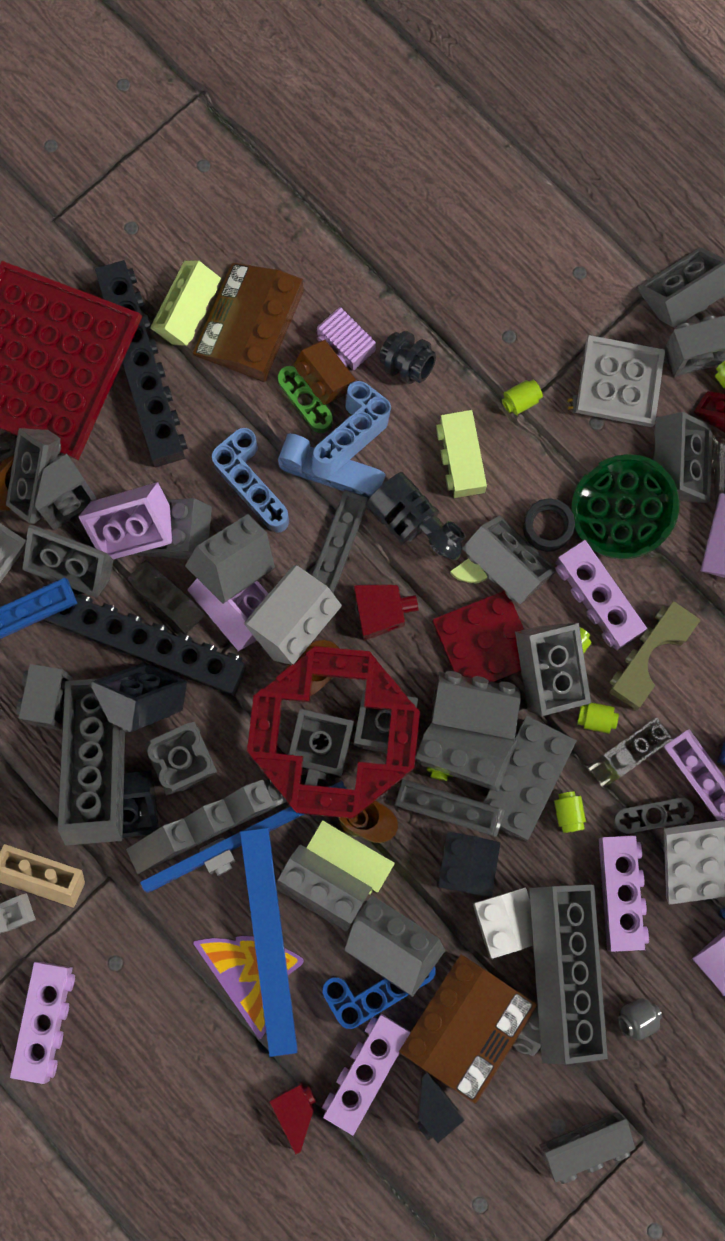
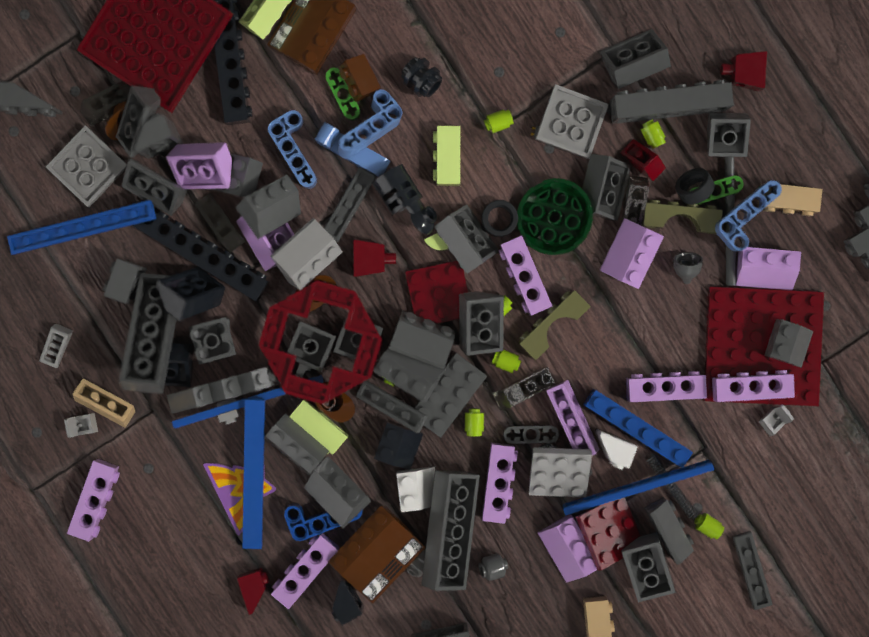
camera: 10 degrees right, 10 degrees up
lavender brick [317,307,376,370] -> none

